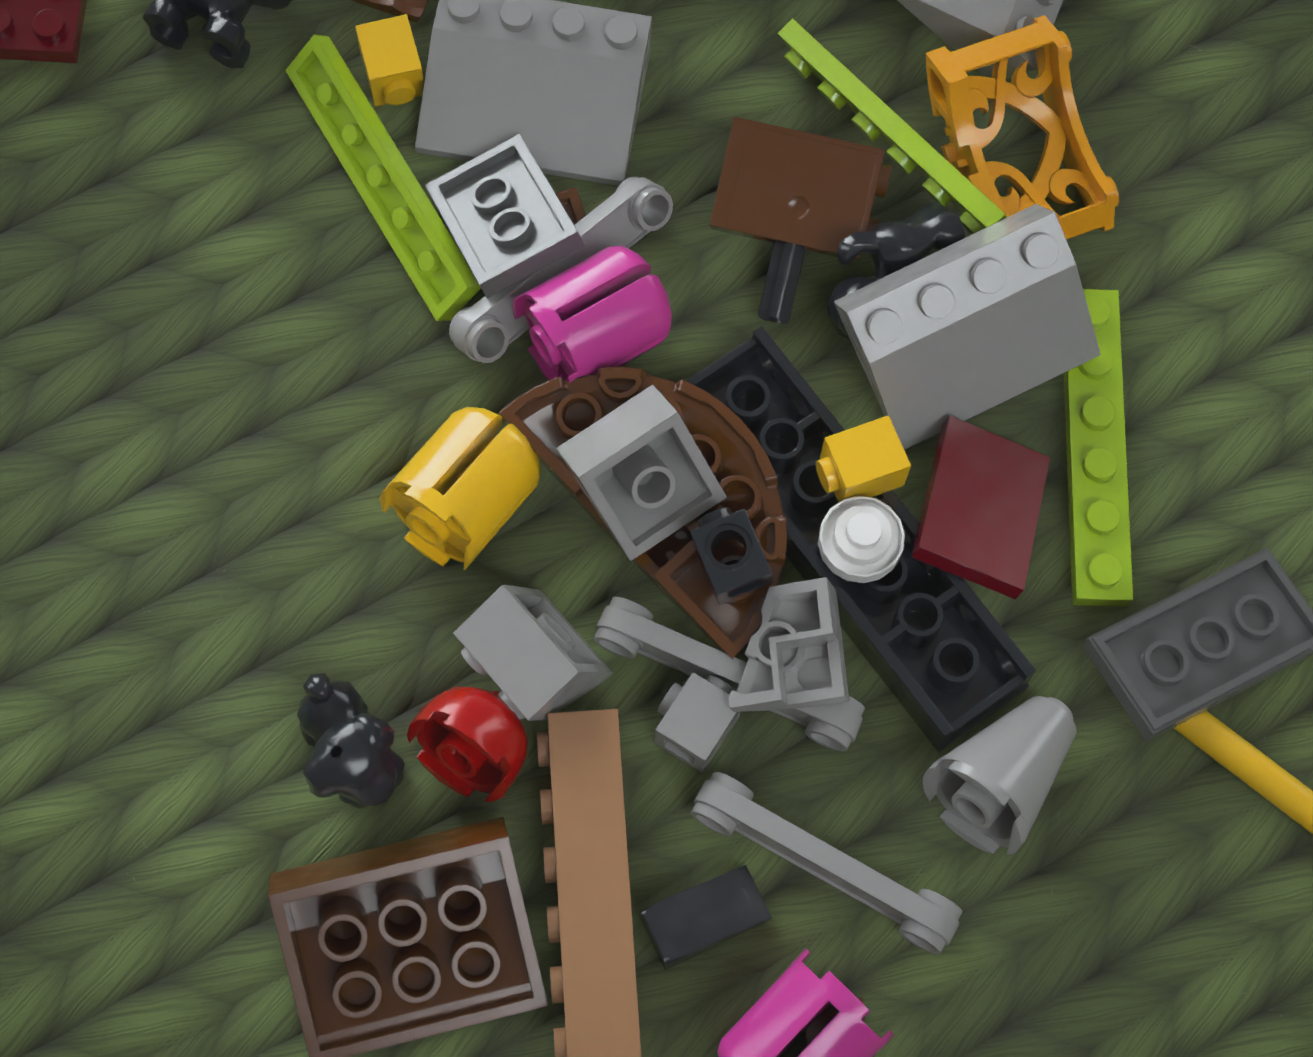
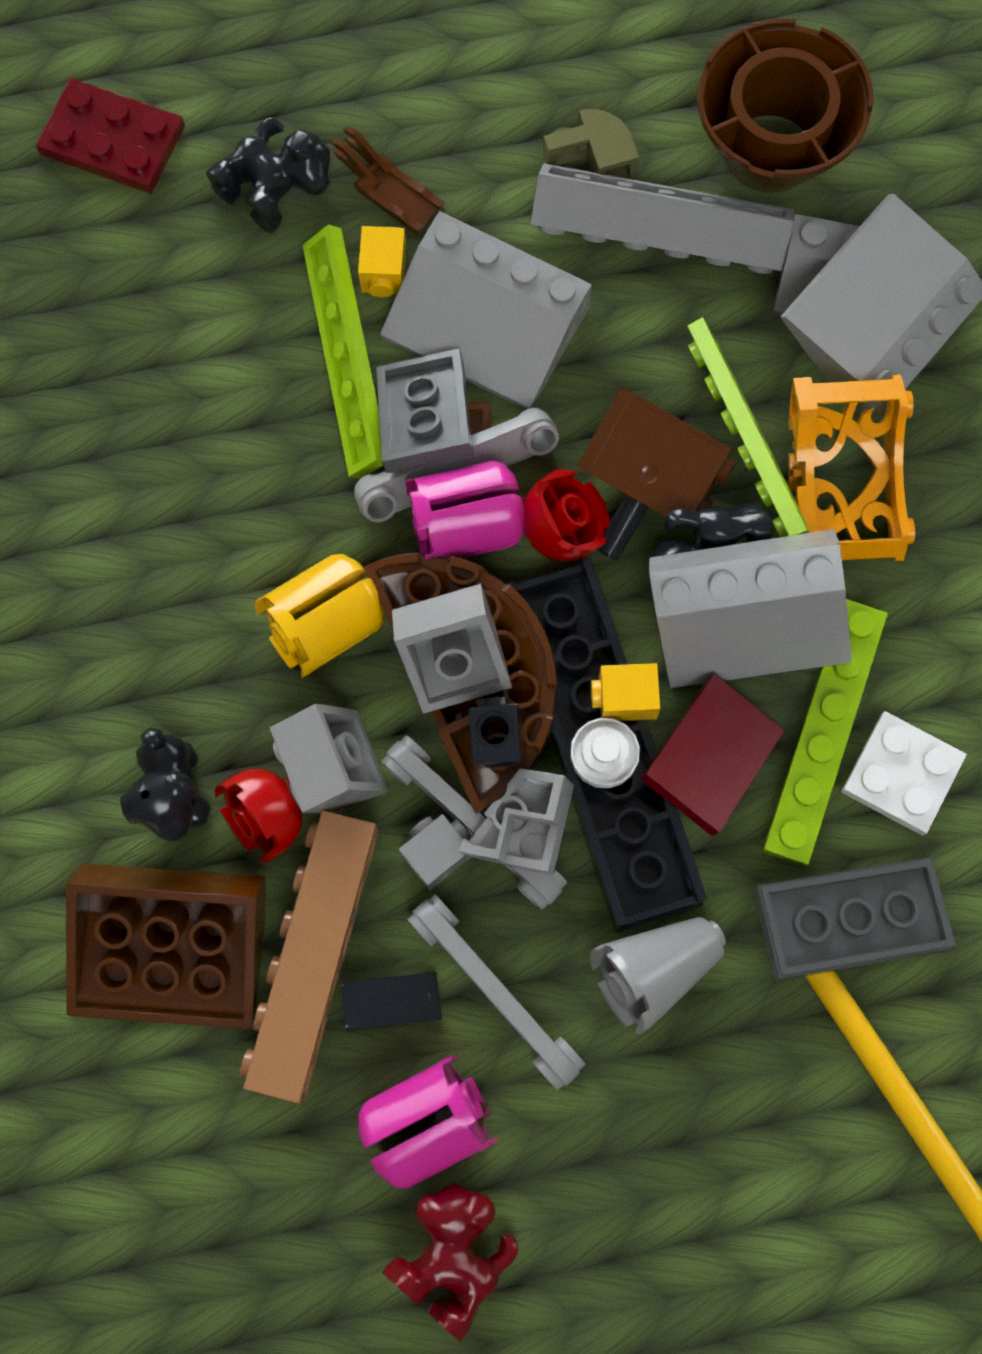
camera: 25 degrees right, 5 degrees up
none -> red cylinder [523,469,610,561]
none -> white plate [841,711,967,836]

